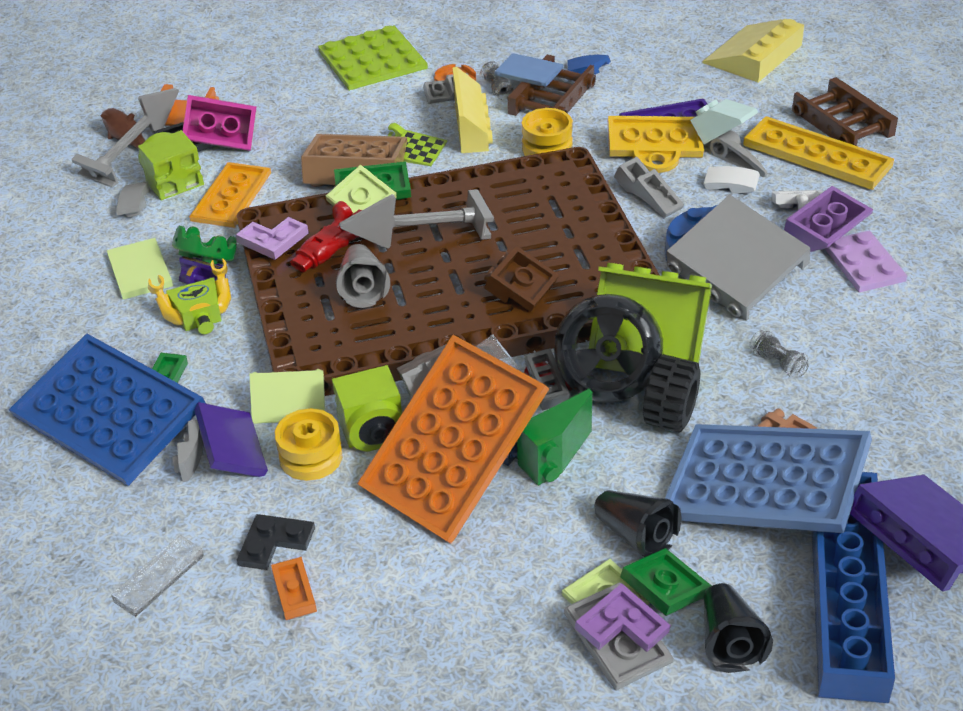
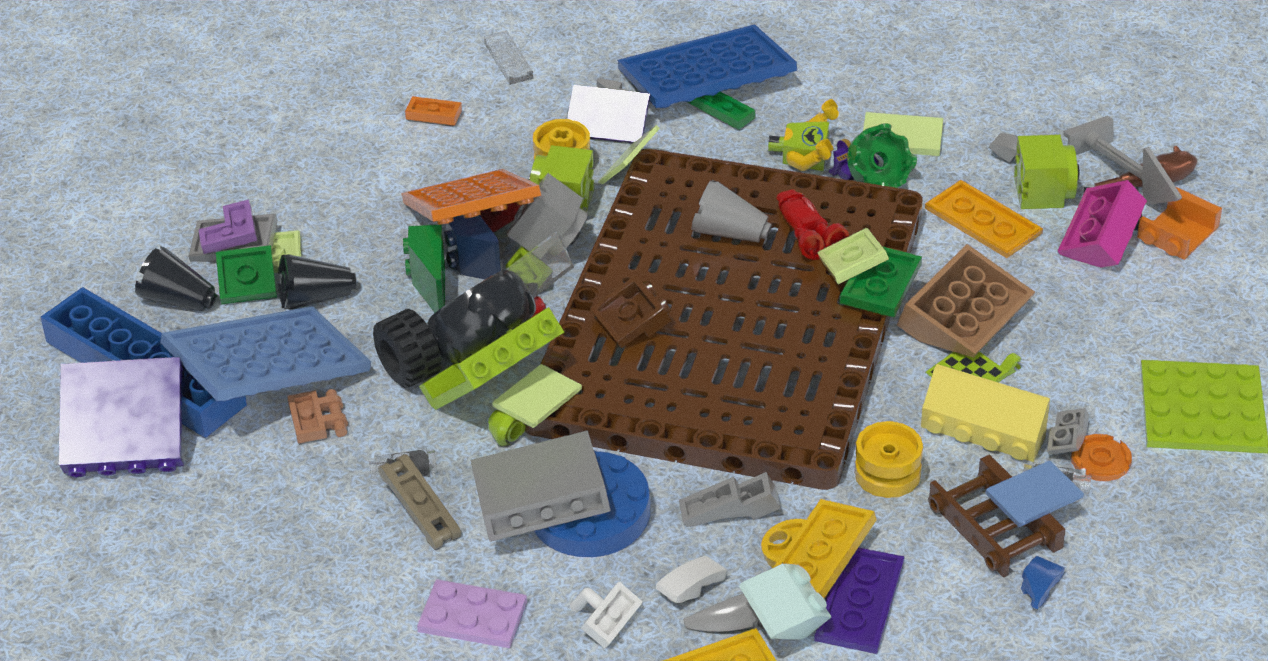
camera: 120 degrees right, 0 degrees up
lavender plate [236,217,308,260] -> none
black plate [237,514,315,570] -> none
light grey piece [339,189,494,248] -> none
medium lavender slope [784,186,873,252] -> none
none -> dark tan plate [378,454,461,550]

